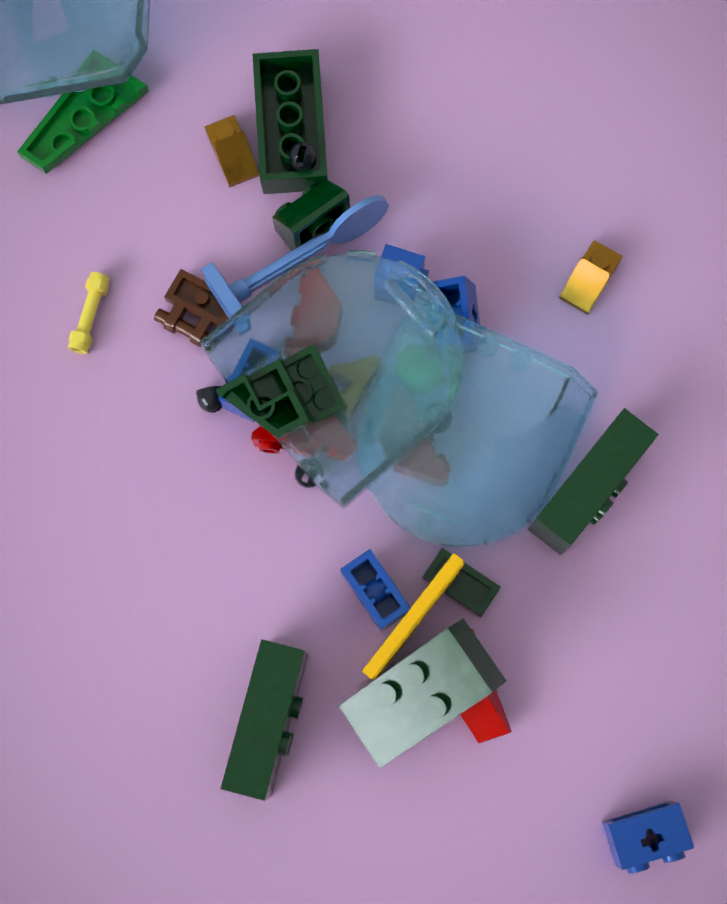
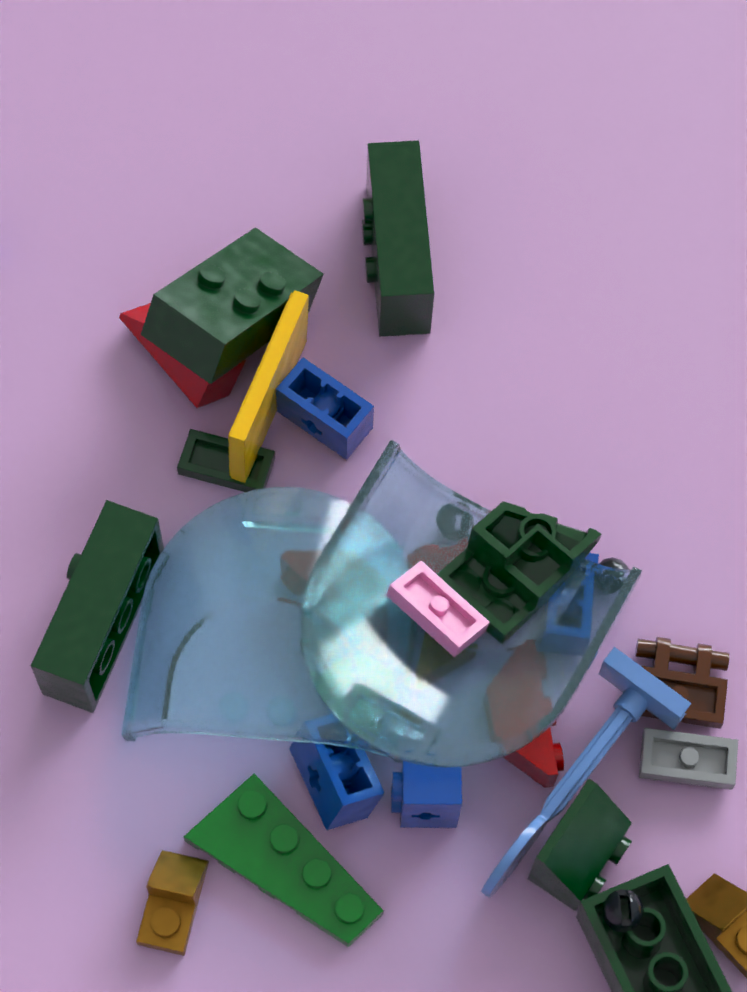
camera: 155 degrees right, 10 degrees down
none -> green wing [183,774,384,947]
none -> bright pink plate [386,561,490,658]
none -> light grey plate [639,728,738,790]

